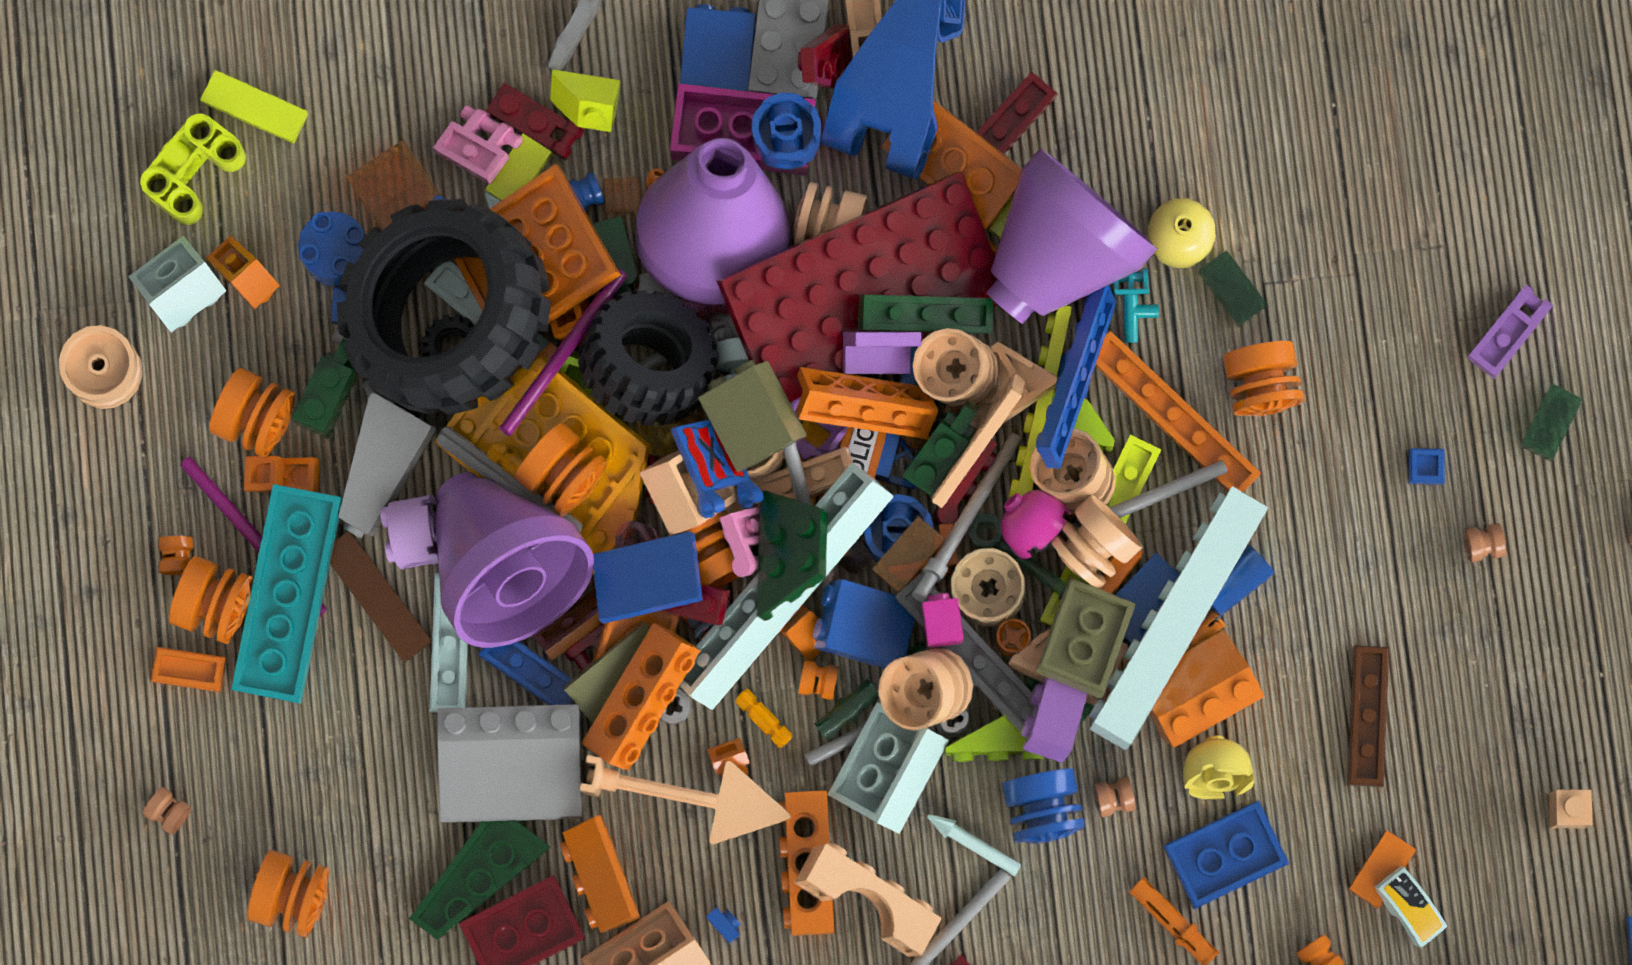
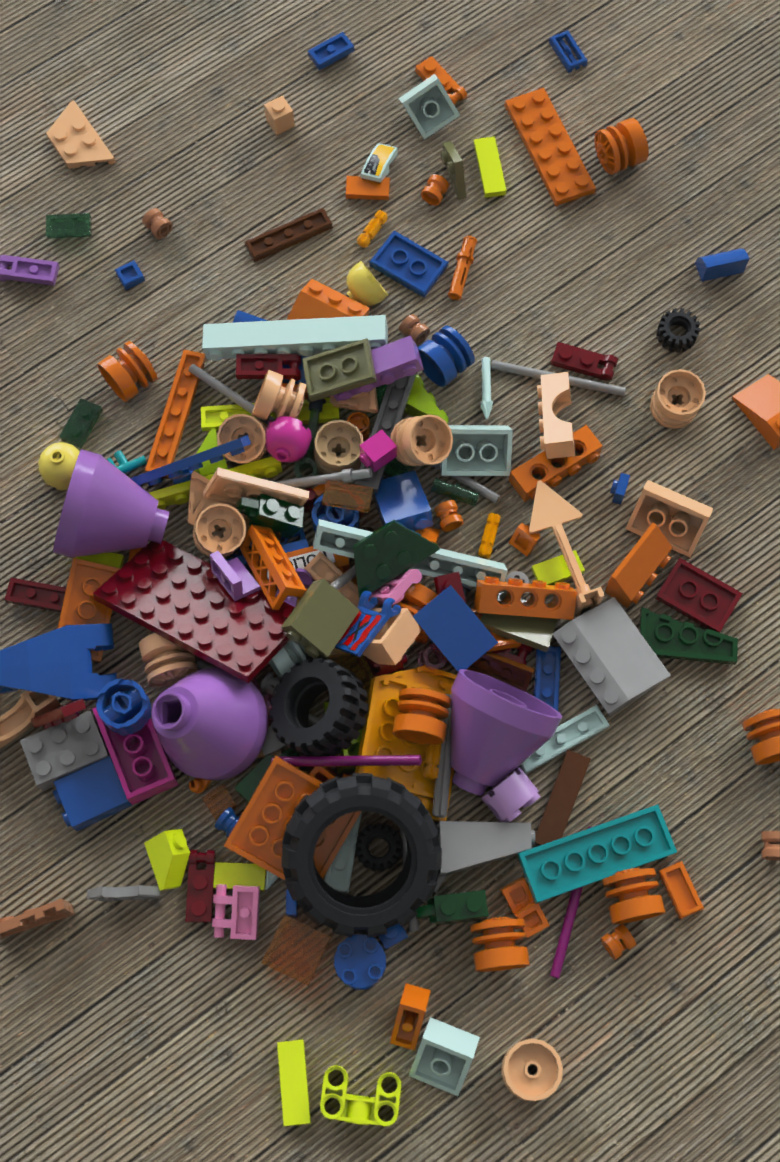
camera: 120 degrees left, 10 degrees down
dark green plate [858,294,993,333] -> none
none -> dark red plate [236,354,301,381]
none -> light orange axle [357,210,388,248]
none -> neon yellow tile [531,550,585,585]

